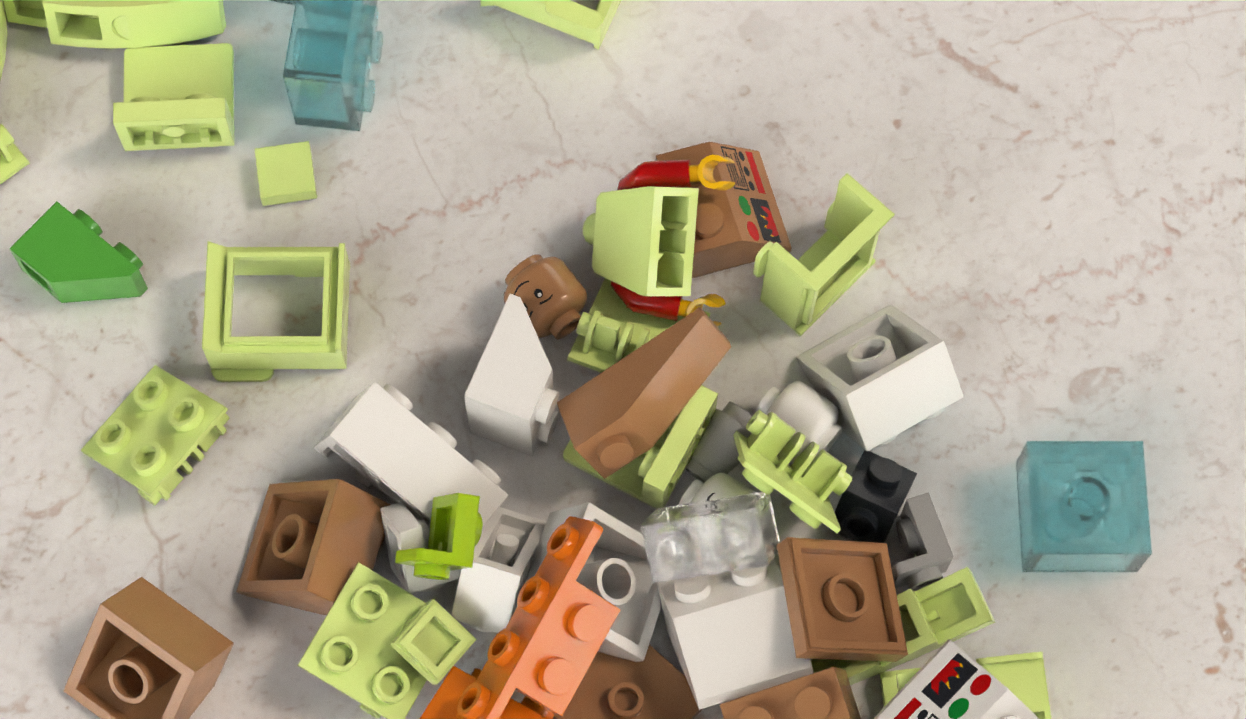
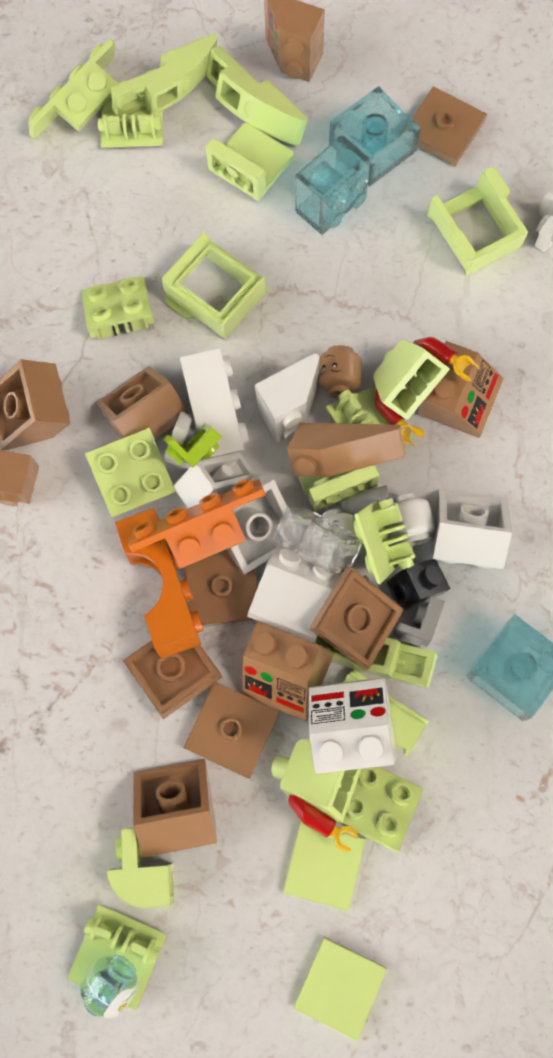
camera: 45 degrees right, 5 degrees up
bright green slope [9,201,148,303] -> none
yellowish green tile [255,141,317,206] -> none
yellowish green tile [389,599,477,685] -> none
yellowish green piece [753,173,895,336] -> none

